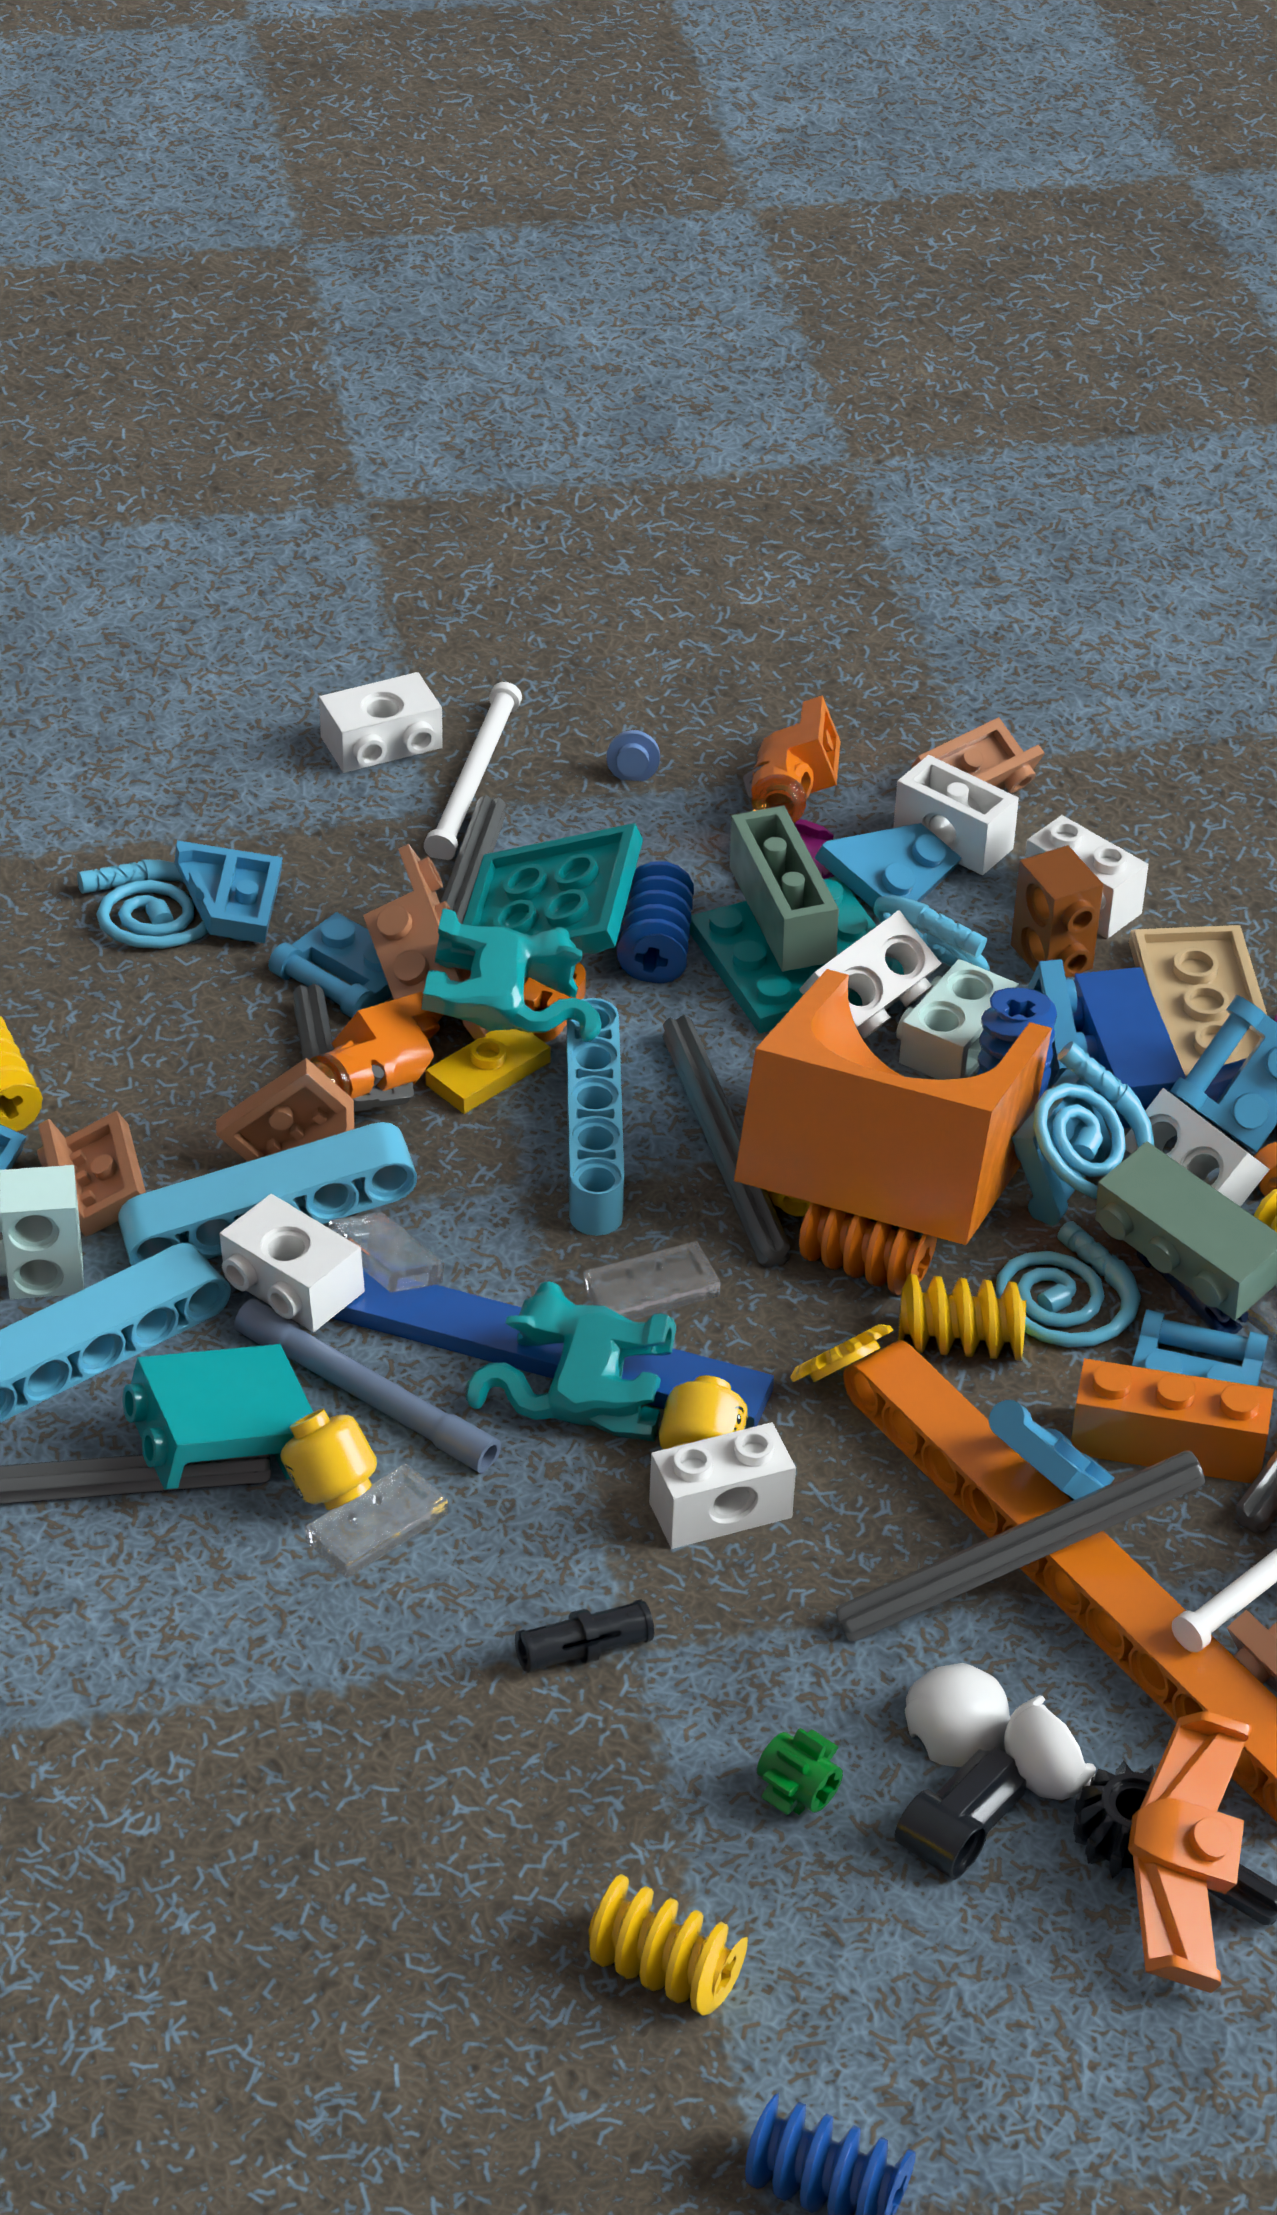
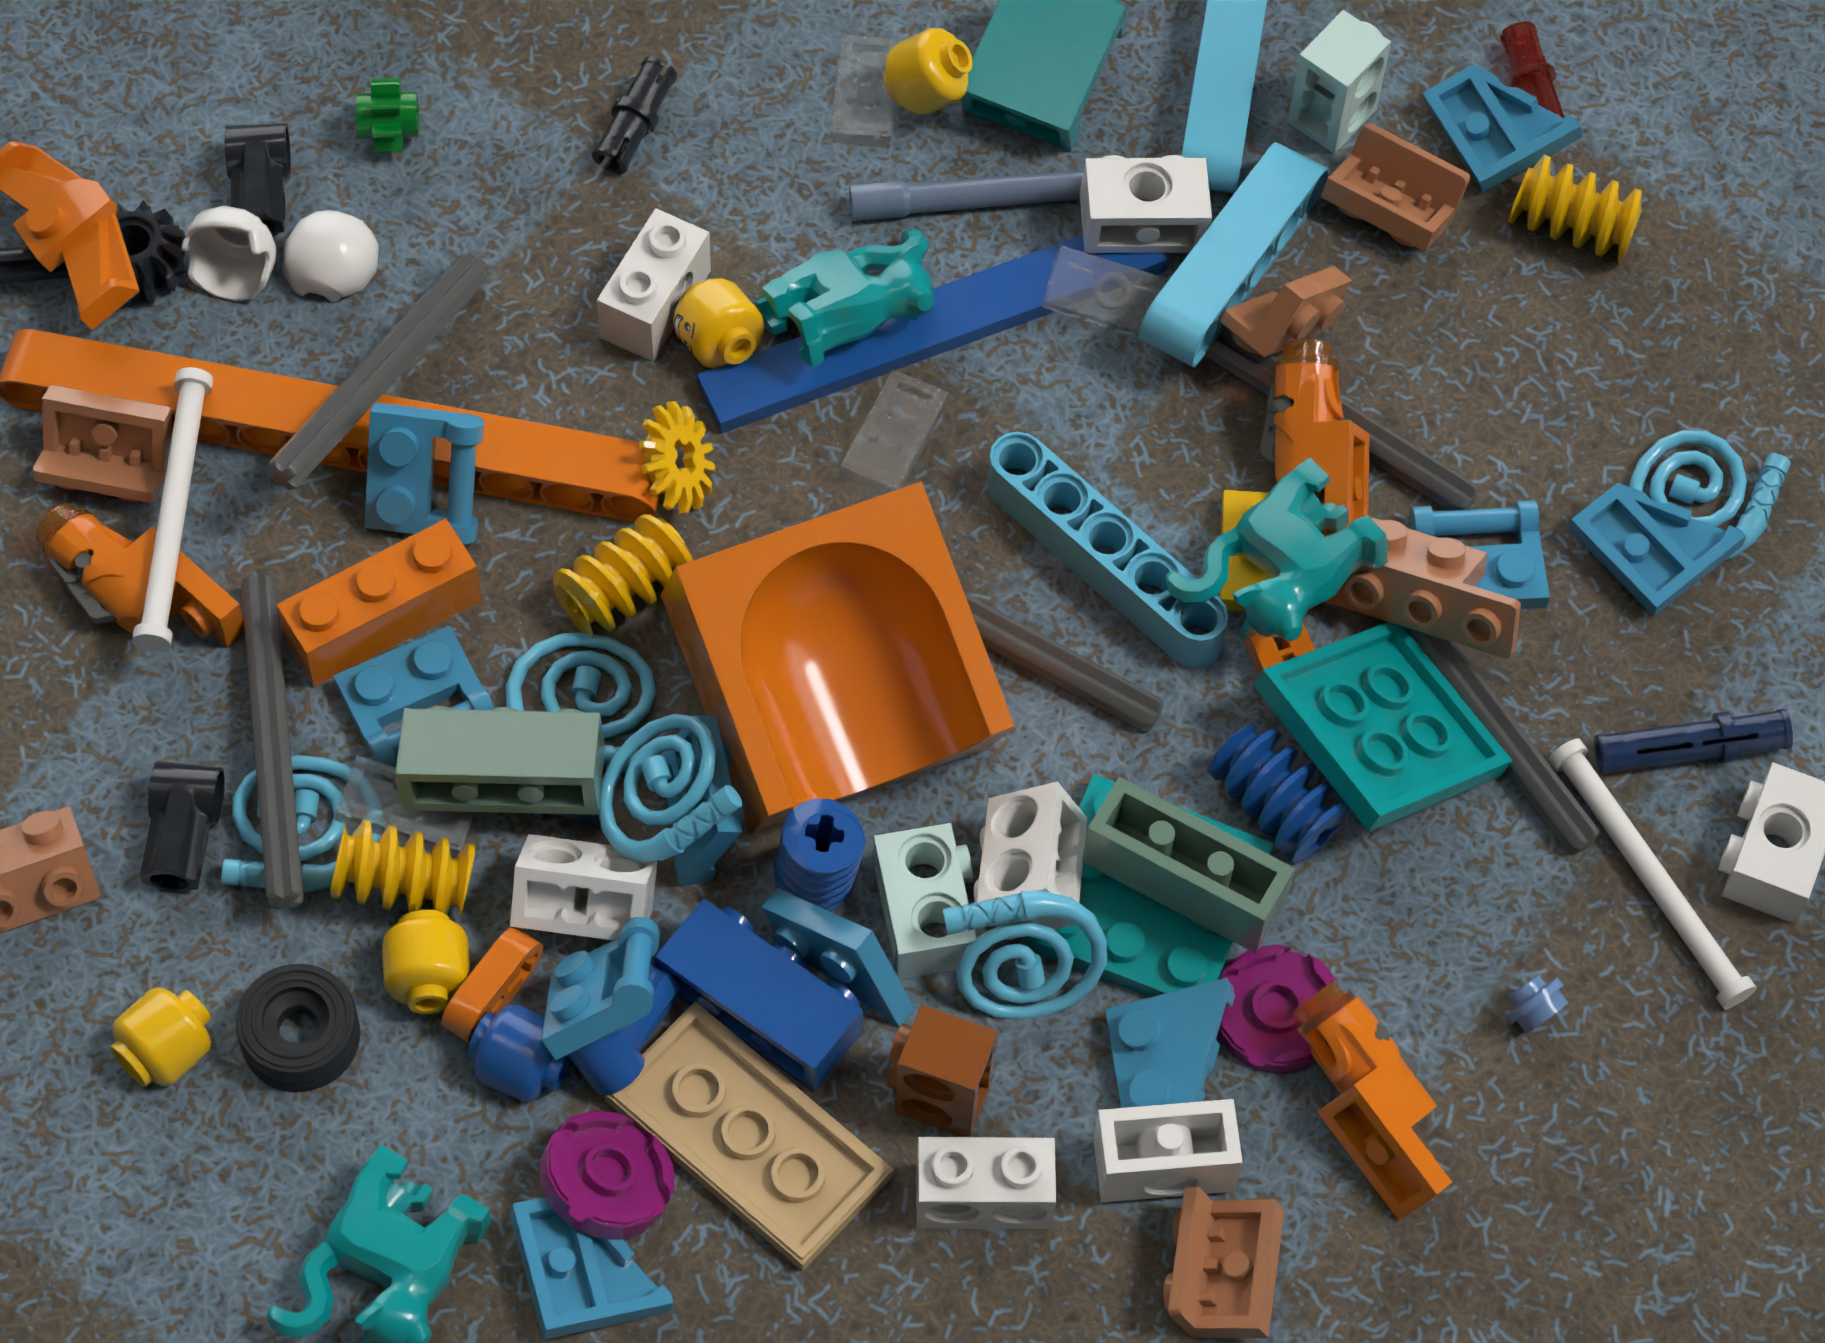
camera: 135 degrees right, 20 degrees up
none -> dark blue pin [1594,709,1793,775]

